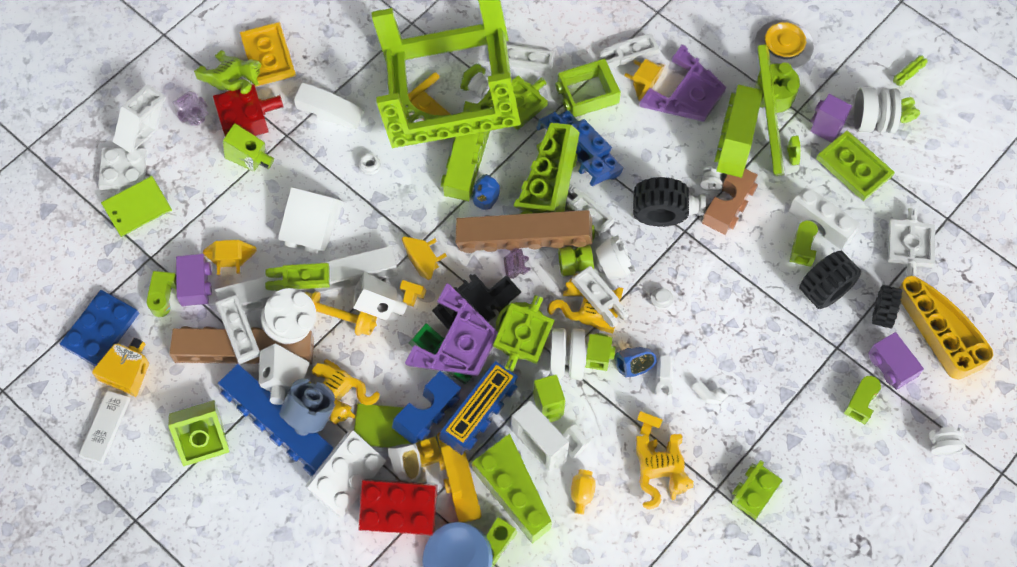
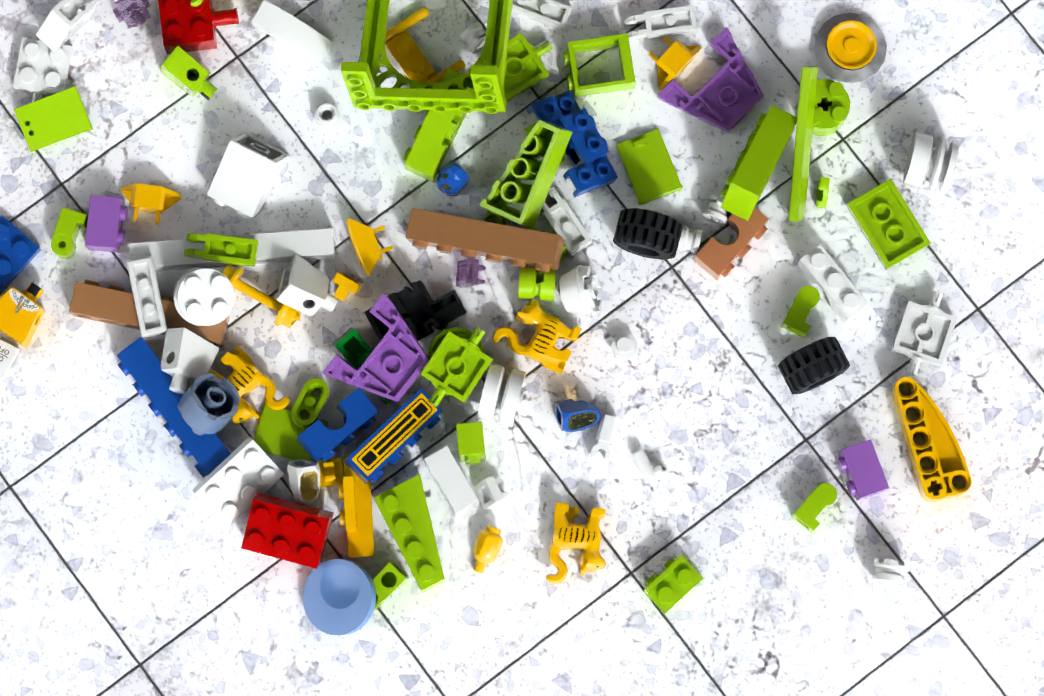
camera: 10 degrees right, 15 degrees up
lime slope [168,400,230,467] -> none
lime arm [460,64,486,91] -> none
white hinge [571,266,628,327] -> none
lime brick [585,333,616,371] -> none
yellow tile [637,411,663,437] -> none
medium lavender brick [810,94,852,143] -> none
black tyre [872,285,902,329] -> none
lime axle [893,55,928,86] -> none
lime wheel [900,97,921,123] -> none
none -> lime plate [292,378,329,428]
none -> lime container [616,128,683,205]

